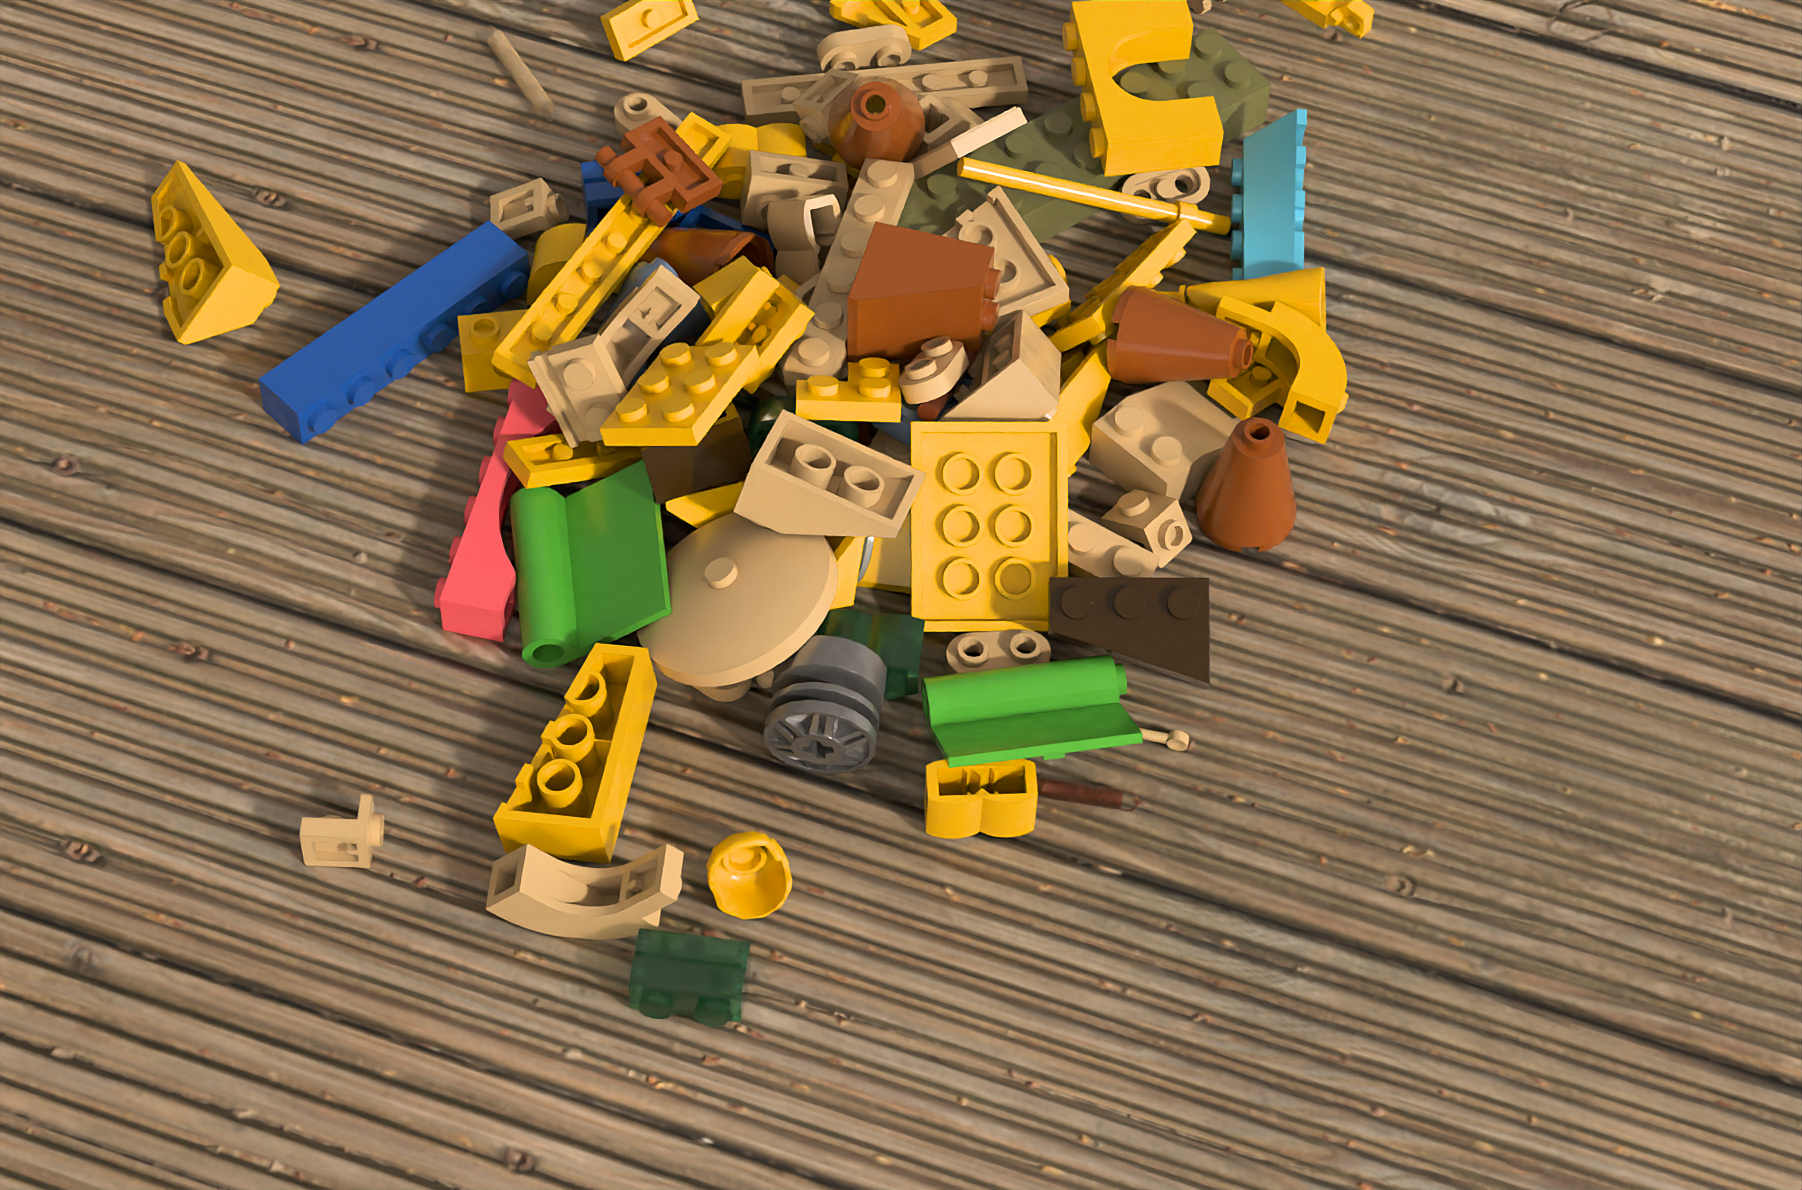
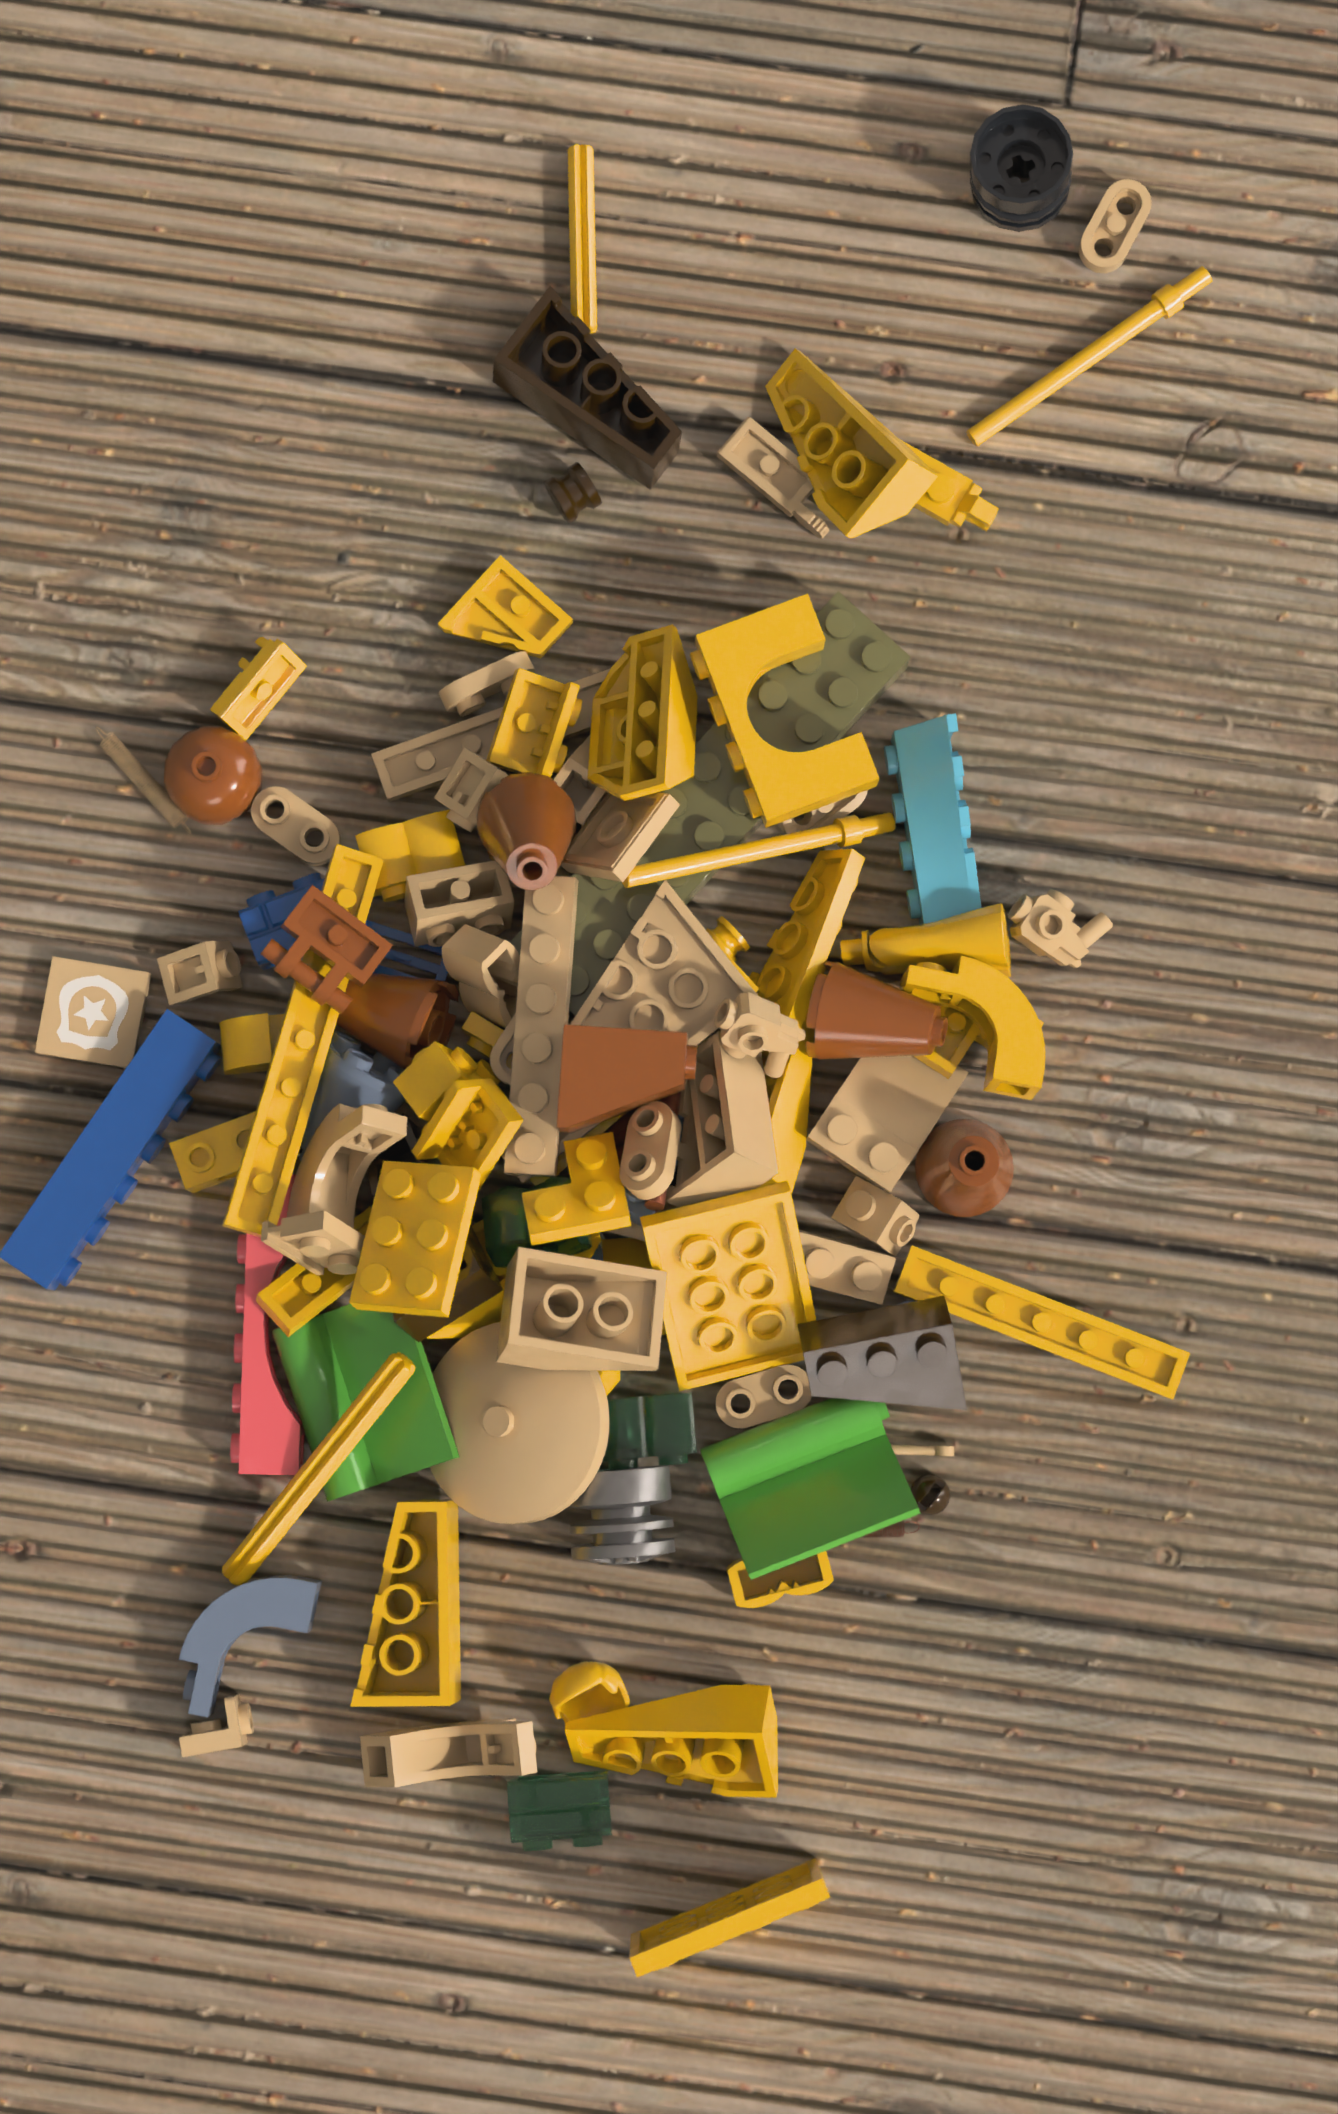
camera: 10 degrees left, 30 degrees up
none -> tan tile [35,956,151,1069]
none -> dark orange cylinder [164,726,263,825]
none -> sand blue arch [179,1575,322,1718]
none -> yellow axle [222,1352,416,1586]
none -> yellow bracket [486,668,582,778]
none -> yellow wedge [564,1684,778,1798]
none -> yellow wedge [587,624,698,801]
none -> yellow plate [629,1858,830,1978]
none -> tan piece [714,992,805,1078]
none -> yellow plate [893,1245,1190,1400]
none -> dark brown hinge [910,1475,950,1515]
none -> tan piece [1008,889,1113,968]

